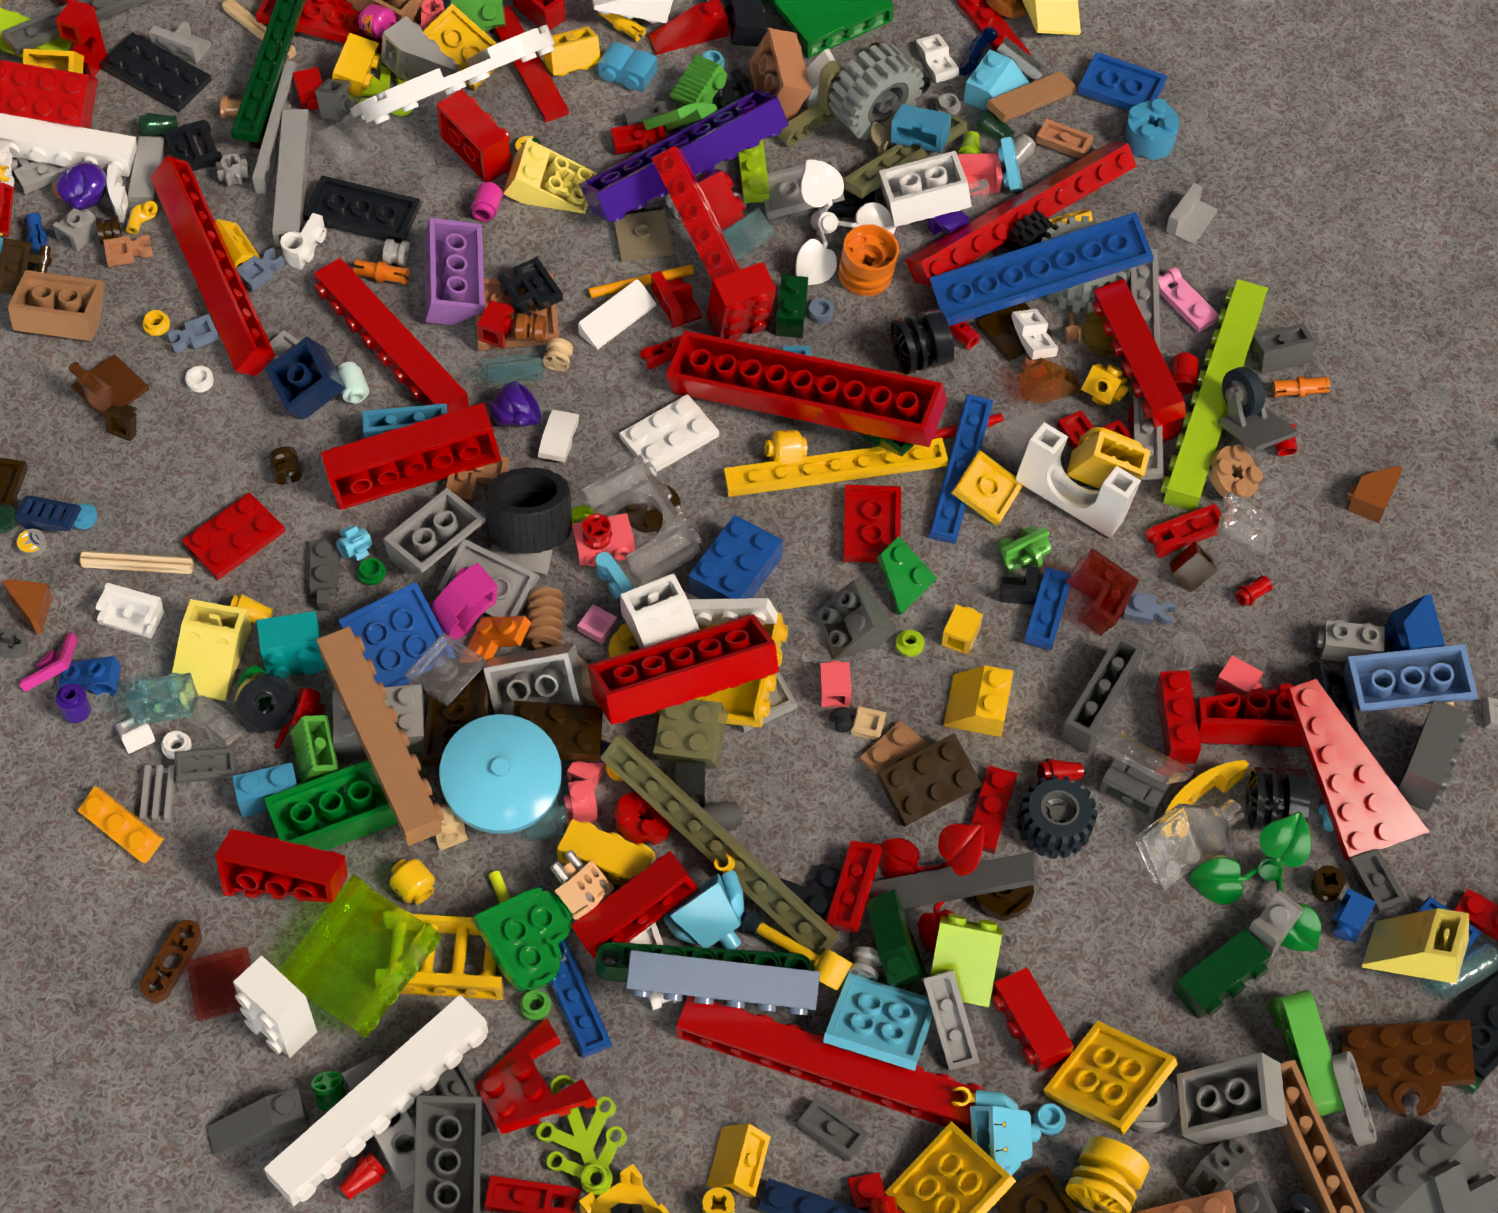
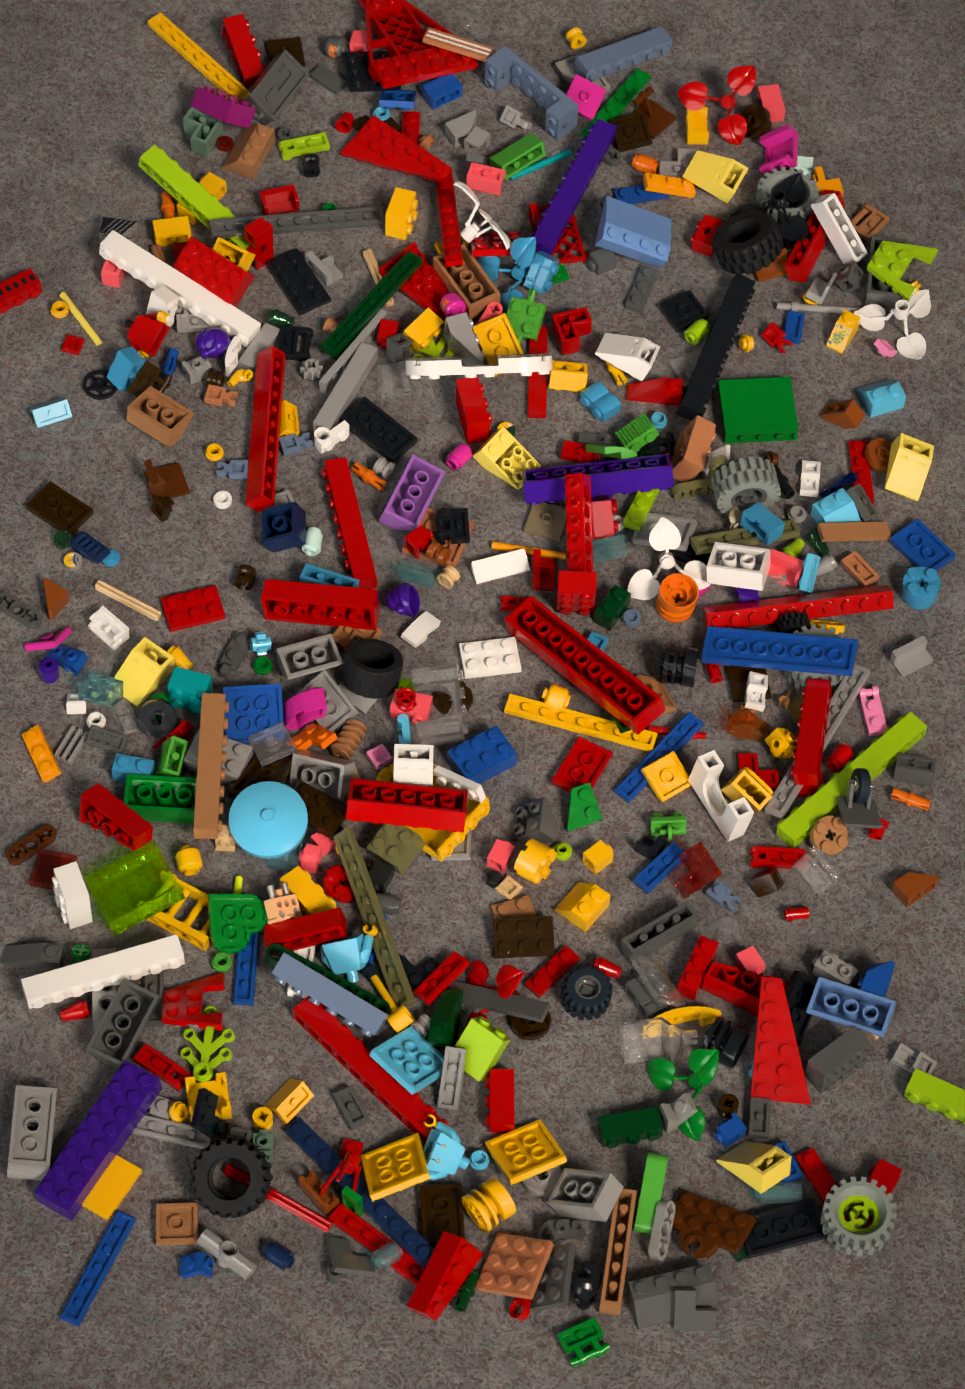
camera: 25 degrees right, 0 degrees up
none -> yellow brick [514,838,558,884]

